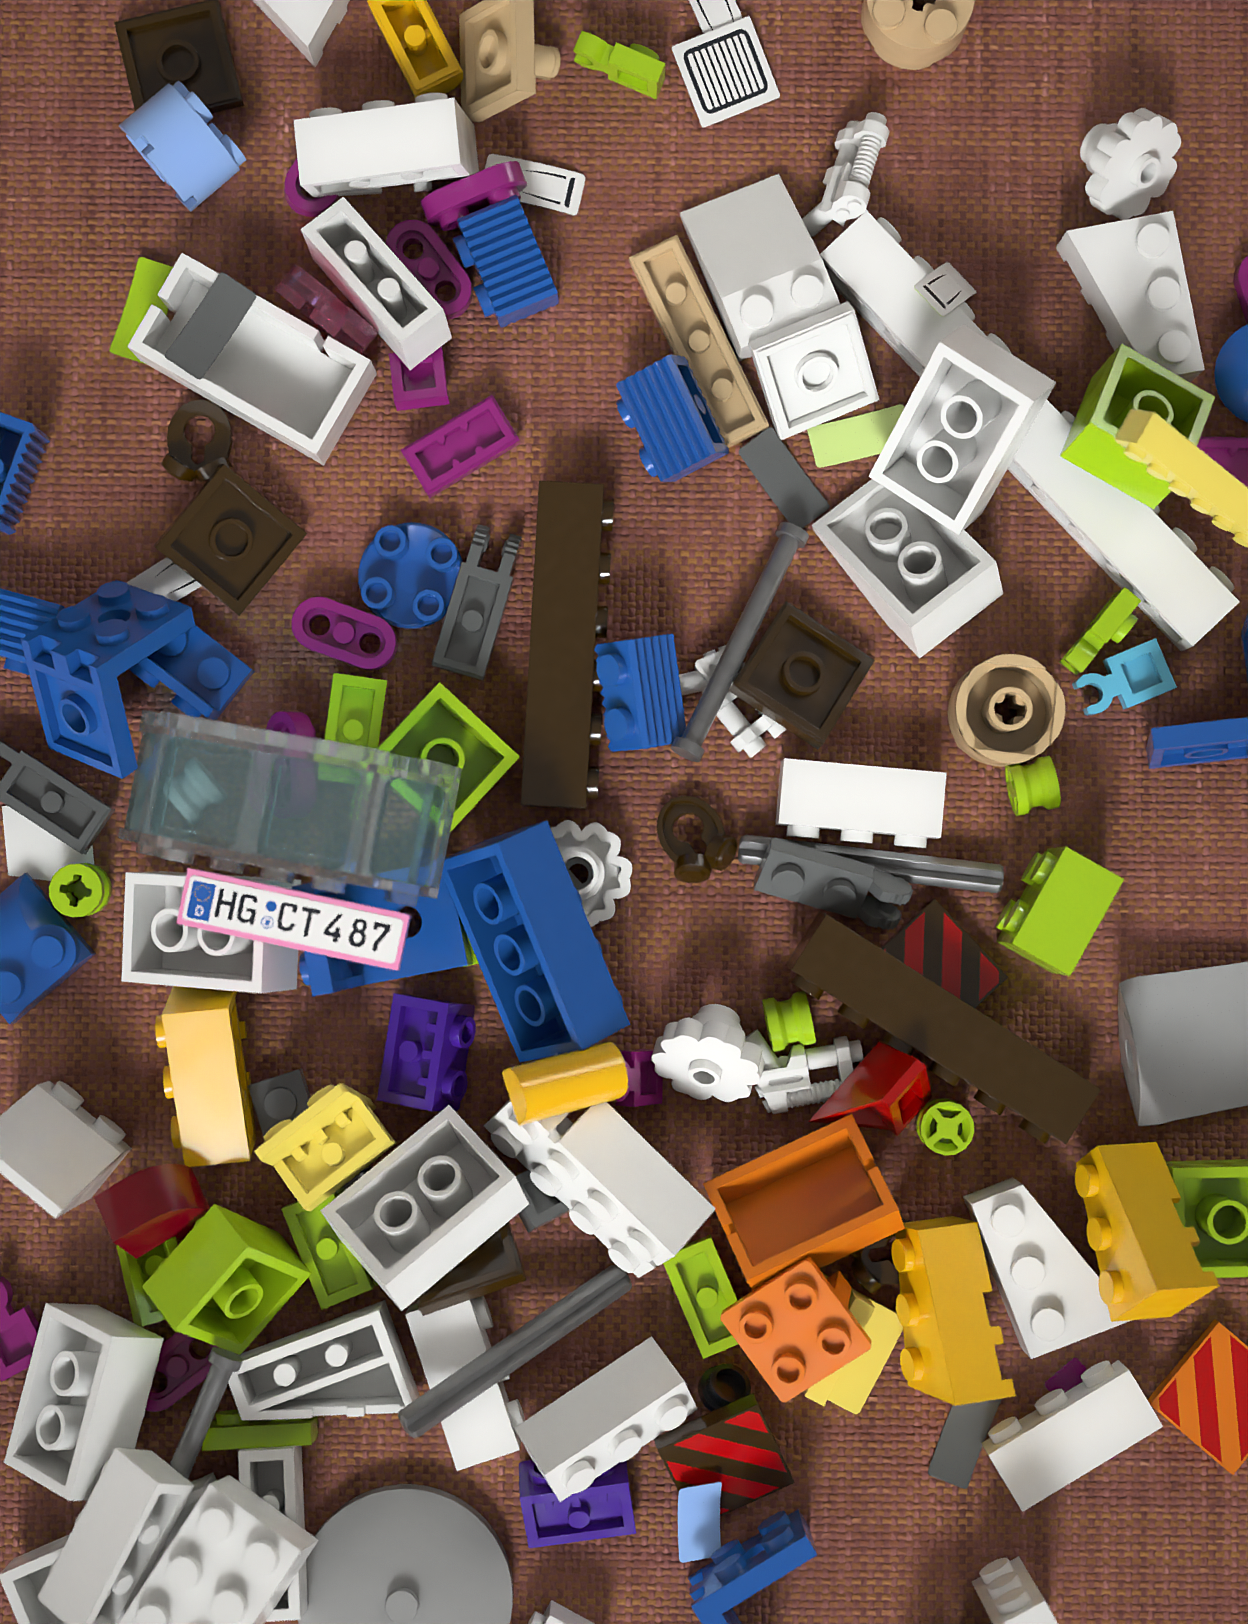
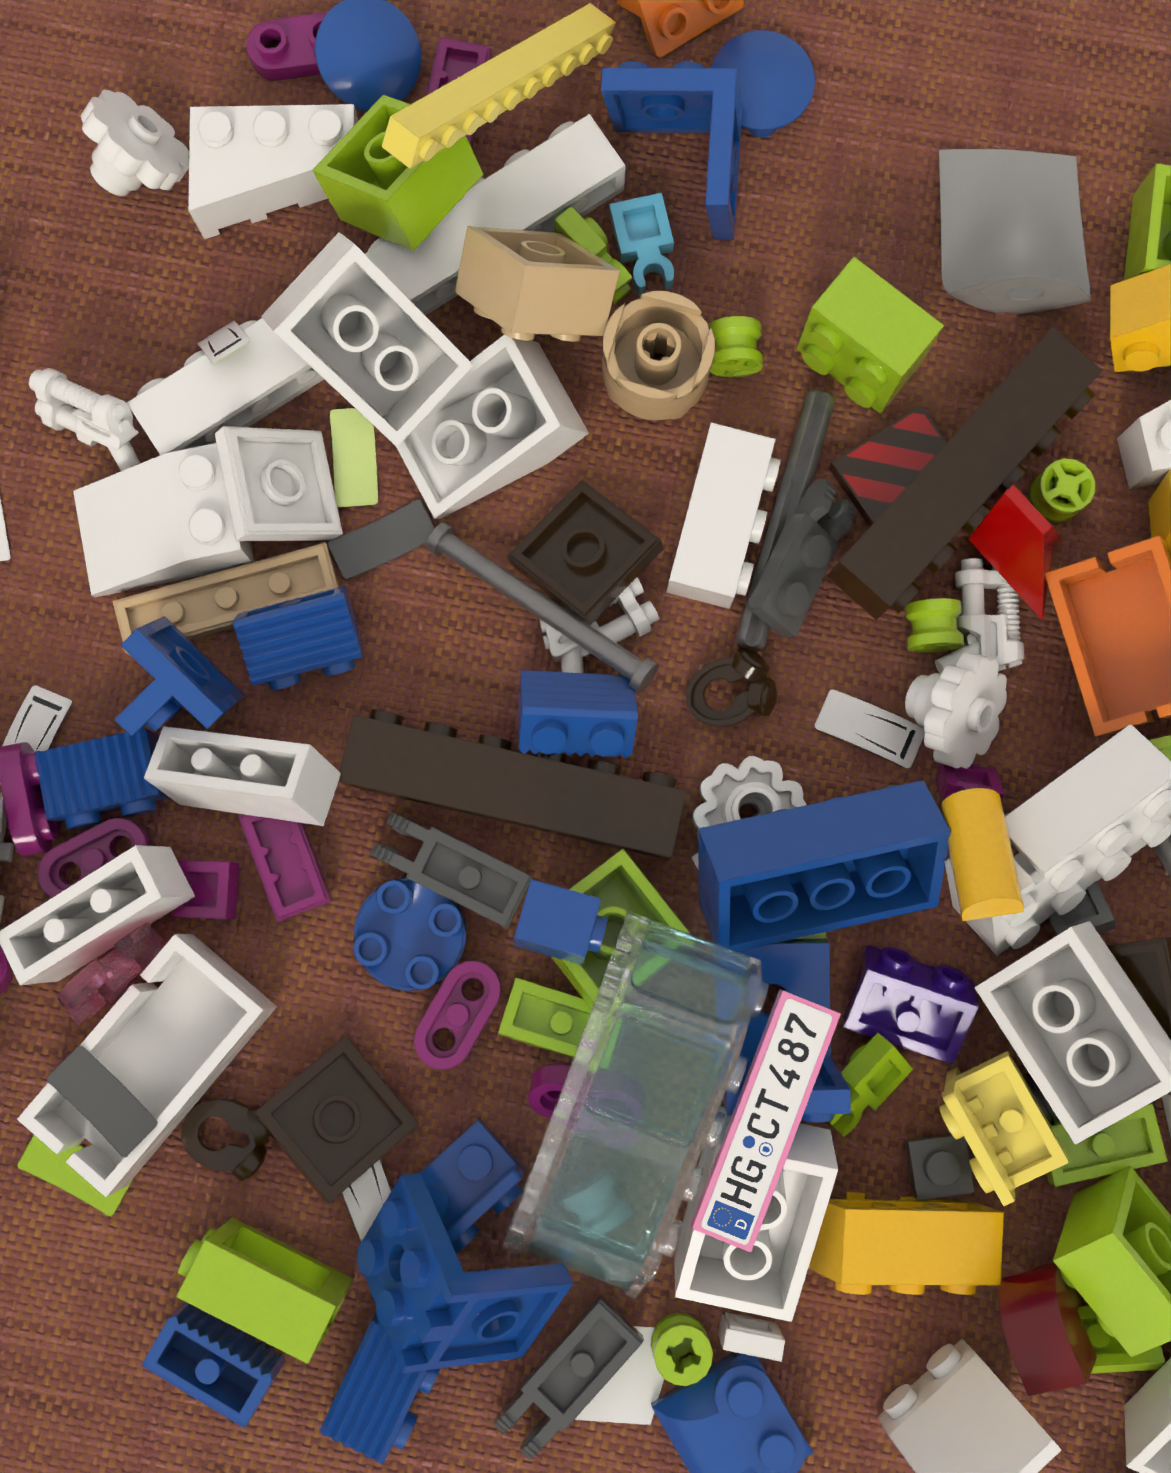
camera: 80 degrees left, 5 degrees down
none -> blue bracket [114,616,245,736]
none -> white brick [144,726,341,826]
none -> lime window [176,1217,354,1364]
none -> tan brick [455,226,620,342]
none -> blue brick [514,879,608,965]
none -> white tile [718,1312,785,1362]
none -> white sticker [815,689,925,768]
none -> lime plate [828,1033,913,1137]

